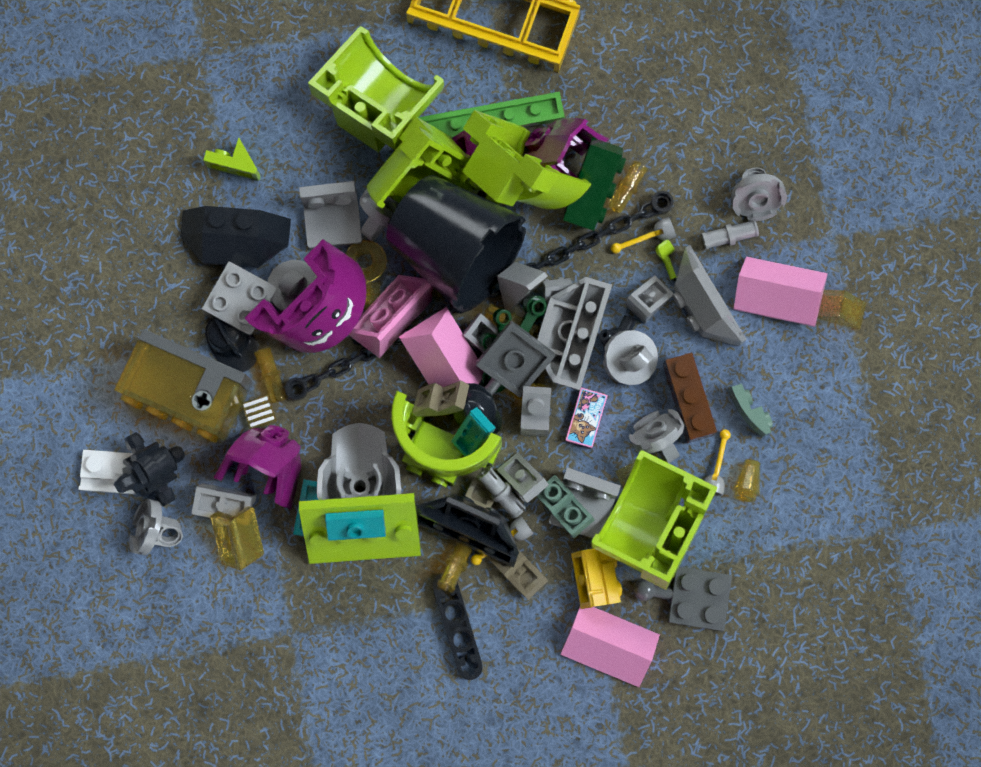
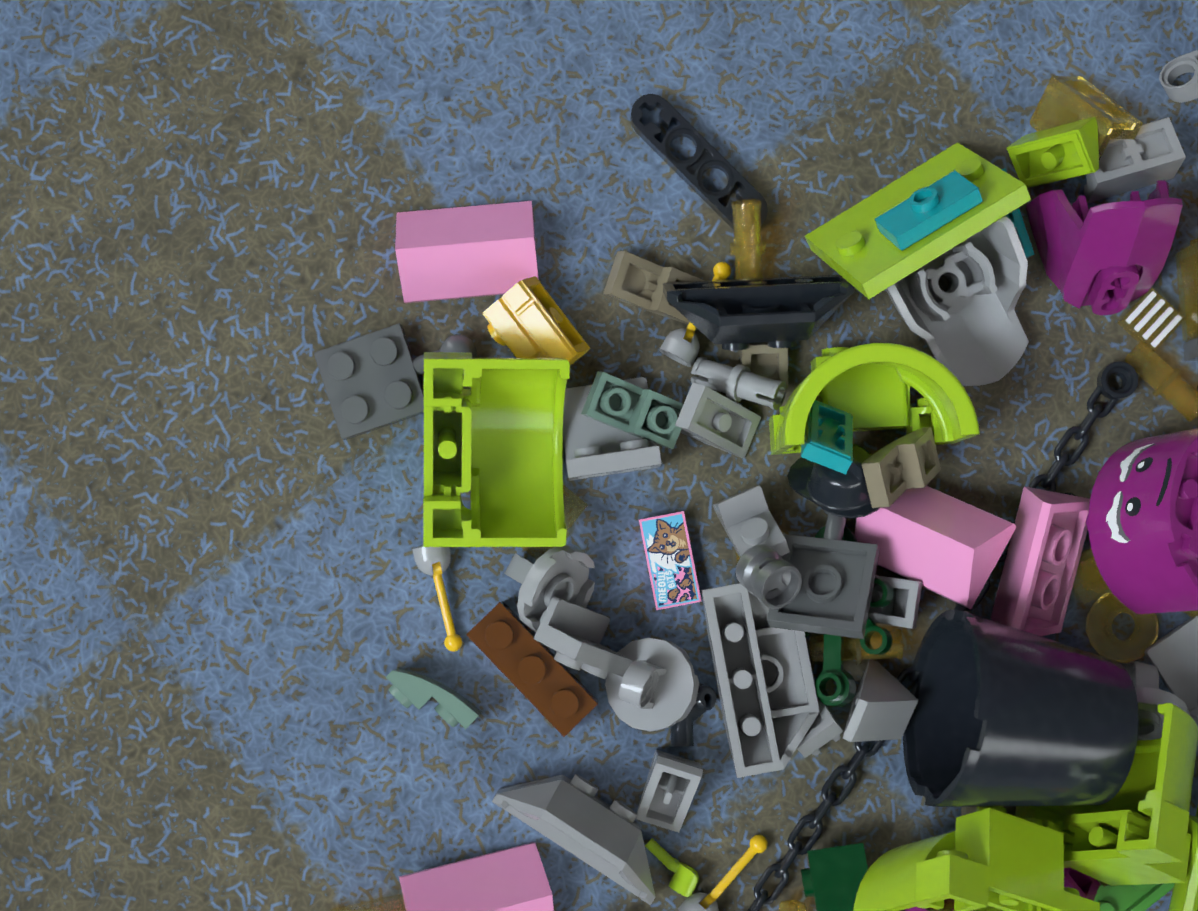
camera: 150 degrees right, 5 degrees up
clear yellow cone [732,459,761,503] -> none
none -> light grey bracket [533,596,633,679]
none -> flat silver wheel [735,545,802,609]
none -> lime slope [1007,117,1099,188]

